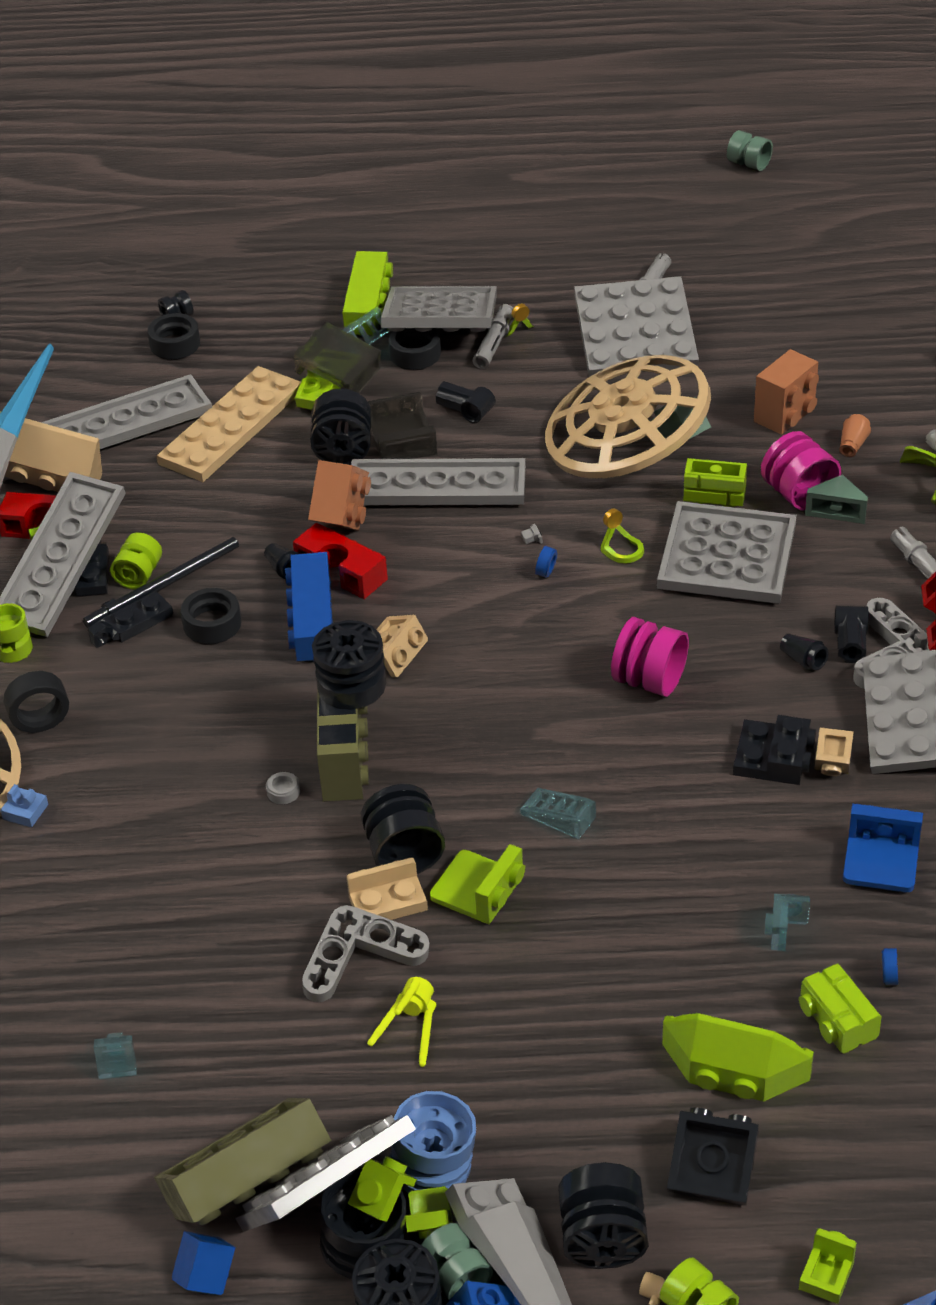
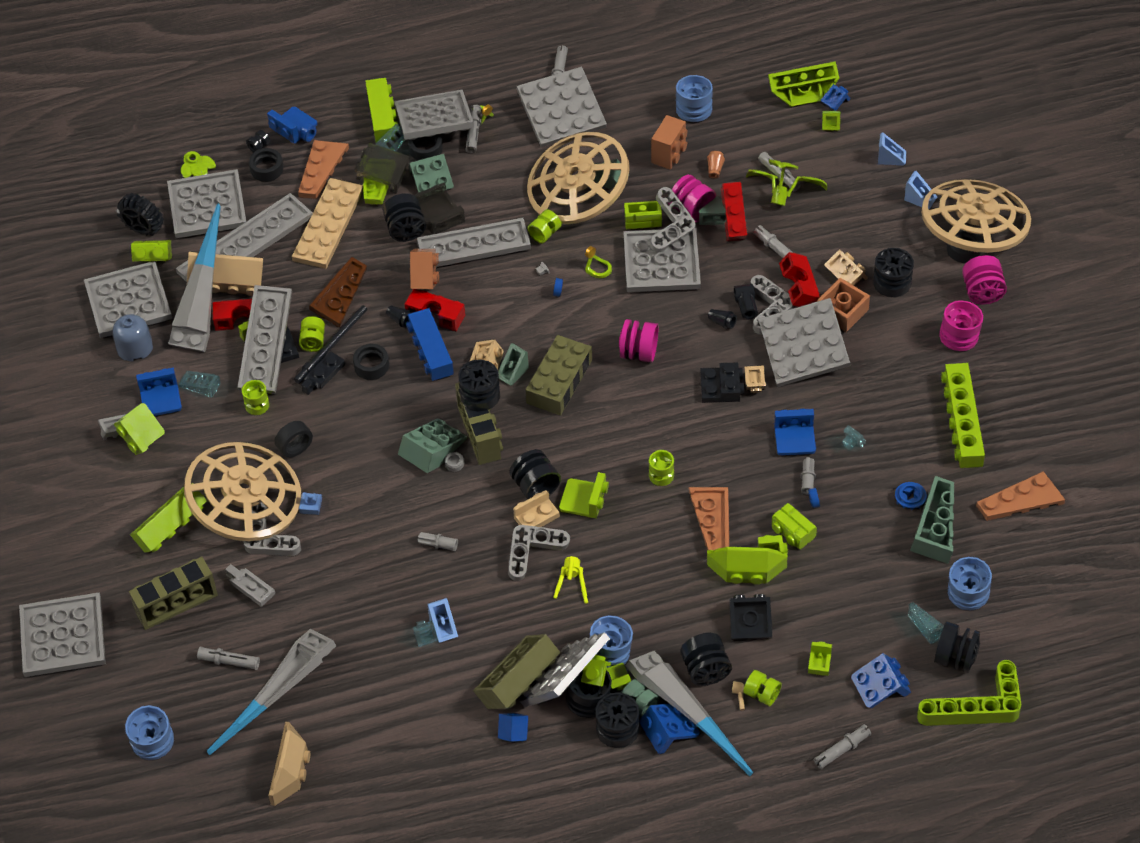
camera: 15 degrees left, 10 degrees up
black piece [435,381,496,423] -> none
clear light blue slope [520,788,596,839] -> none
clear light blue bracket [764,894,810,951] -> none
none -> light grey plate [167,169,246,238]
none -> lime plate [181,151,216,178]
none -> blue bracket [267,107,317,144]
none -> nougat wing [298,140,349,199]
none -> blue tile [300,124,316,142]
none -> reddish brown wing [309,257,367,328]
none -> sand green slope [398,418,467,473]
none -> sand green bracket [408,154,454,197]
none -> light grey axle [418,532,458,551]
none -> light blue slope [427,598,458,643]
none -> sand green slope [498,343,529,386]
none -> olive brick [525,335,592,416]
none -> lime wheel [527,209,562,243]
none -> light grey beam [649,187,695,252]
none -> lime wheel [649,450,674,486]
none -> medium blue wheel [676,75,713,122]
none -> nougat wing [689,487,729,550]
none -> red arch [721,182,747,241]
none -> lime bracket [757,535,788,553]
none -> light grey axle [800,457,816,495]

